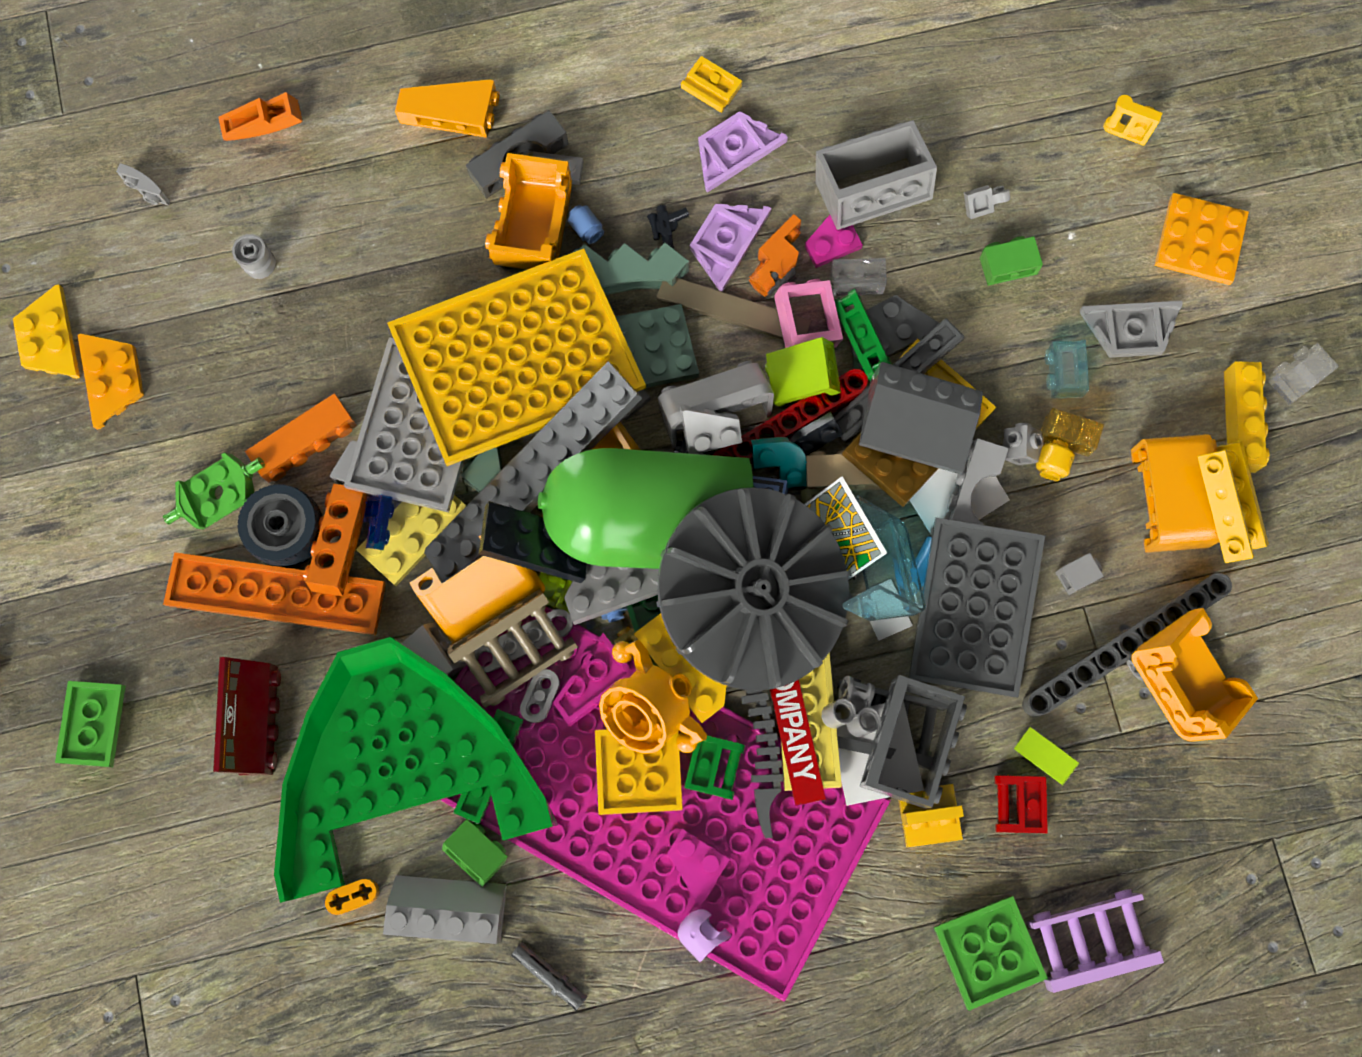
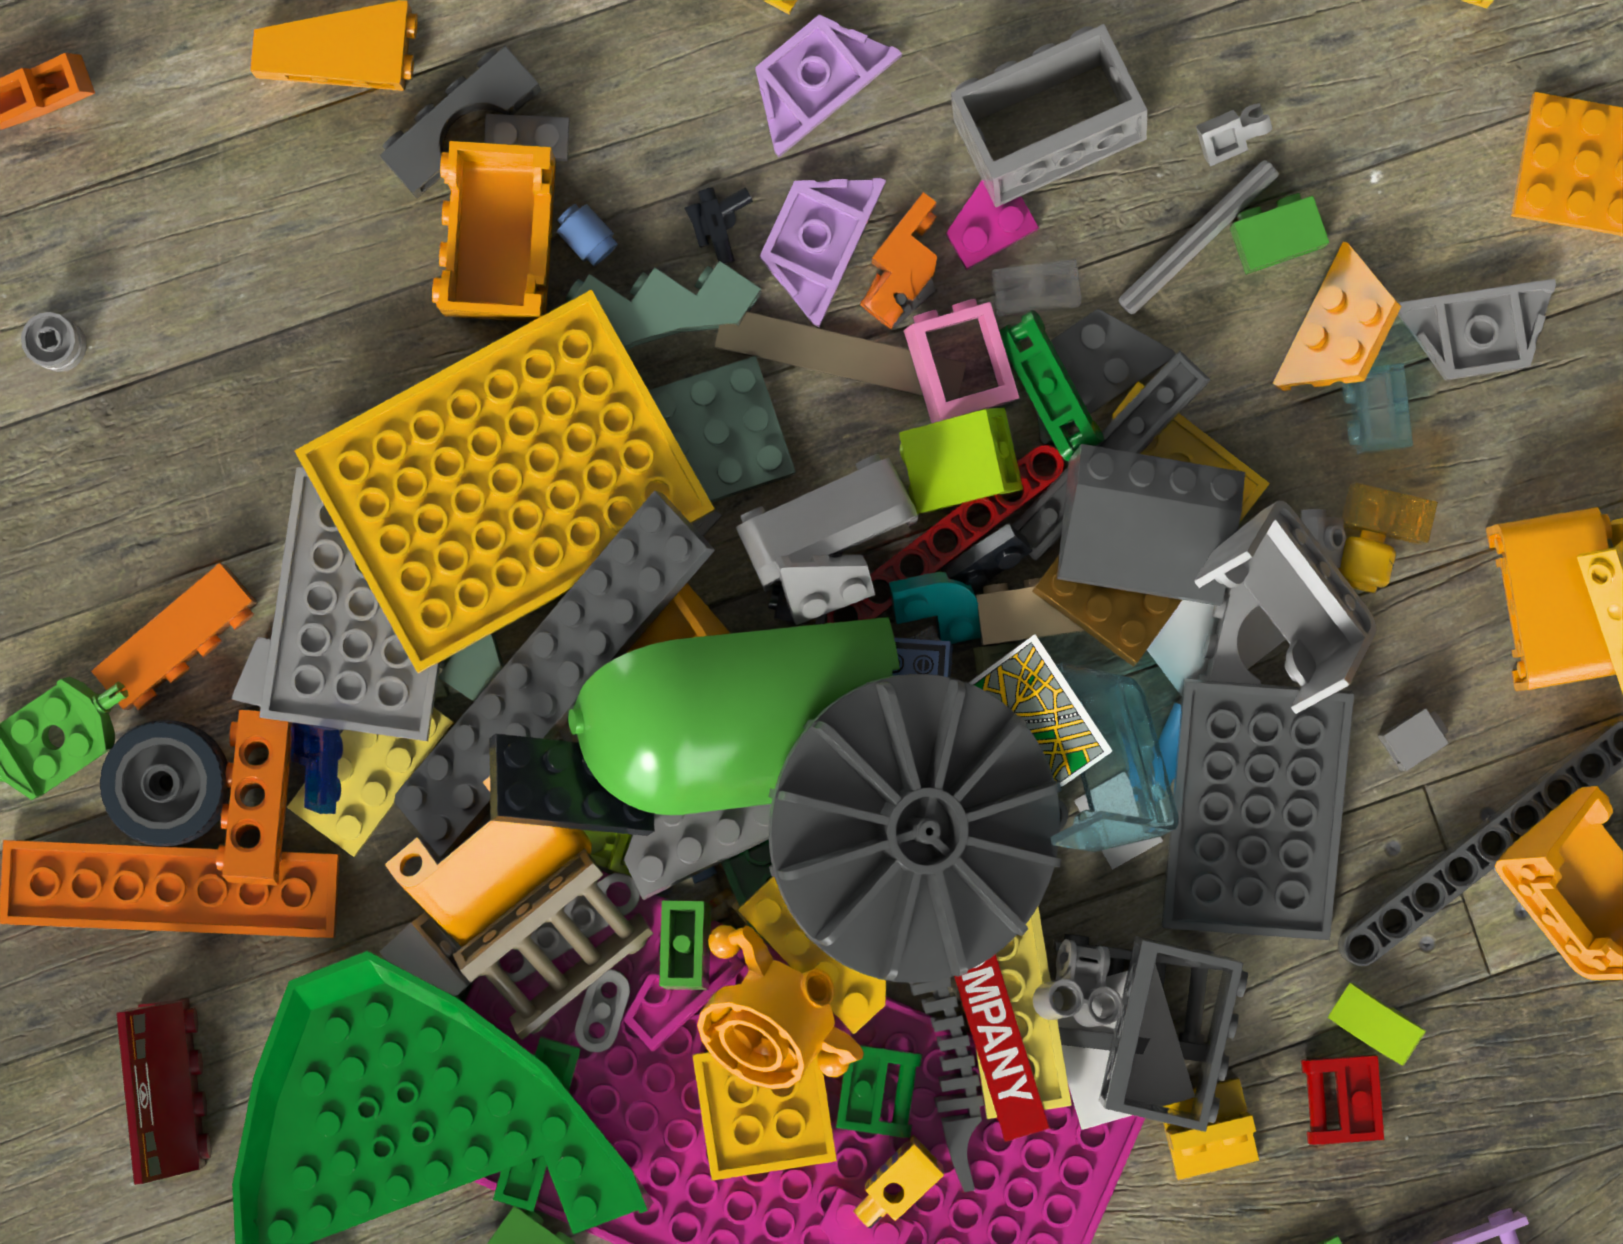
camera: 10 degrees left, 10 degrees up
none -> bright green brick [659,901,711,990]
none -> yellow torso [853,1135,944,1229]
none -> light grey axle [1118,160,1279,315]
none -> light grey windscreen [1194,501,1376,714]
none -> light orange wing [1272,241,1402,391]

